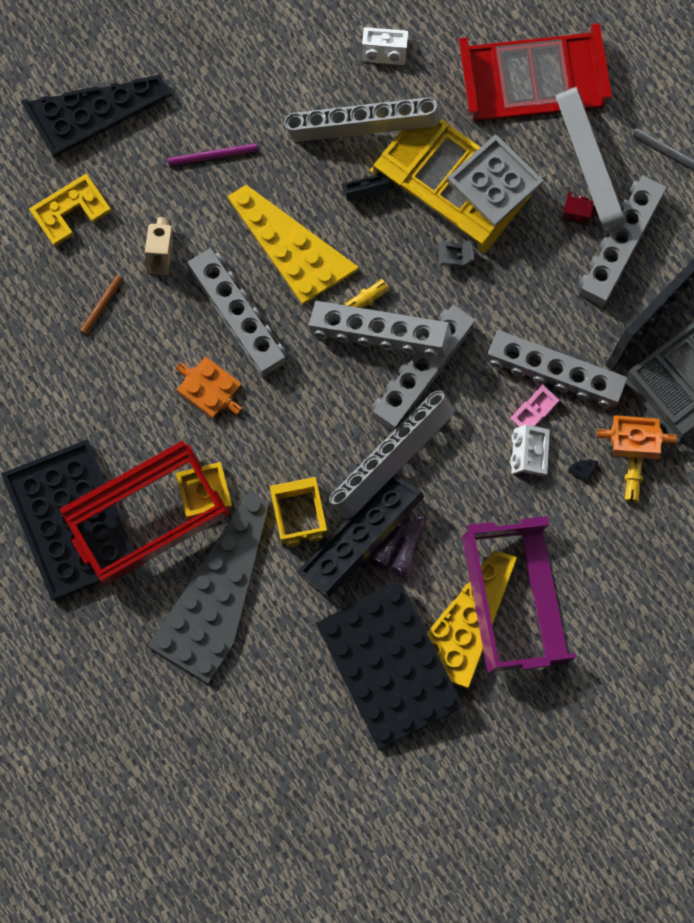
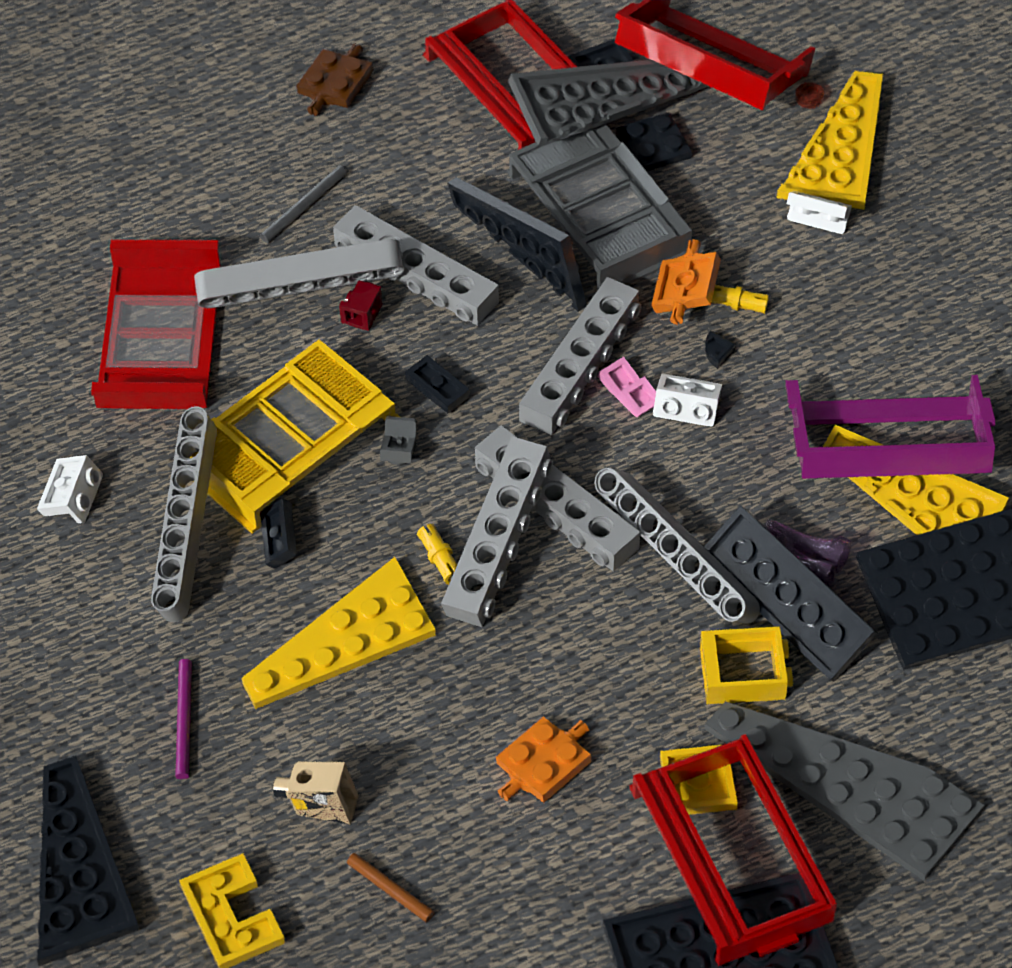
camera: 80 degrees left, 20 degrees down
light grey brick [187,248,286,378] -> none
light grey plate [447,134,544,227] -> none
none -> black plate [405,355,470,414]

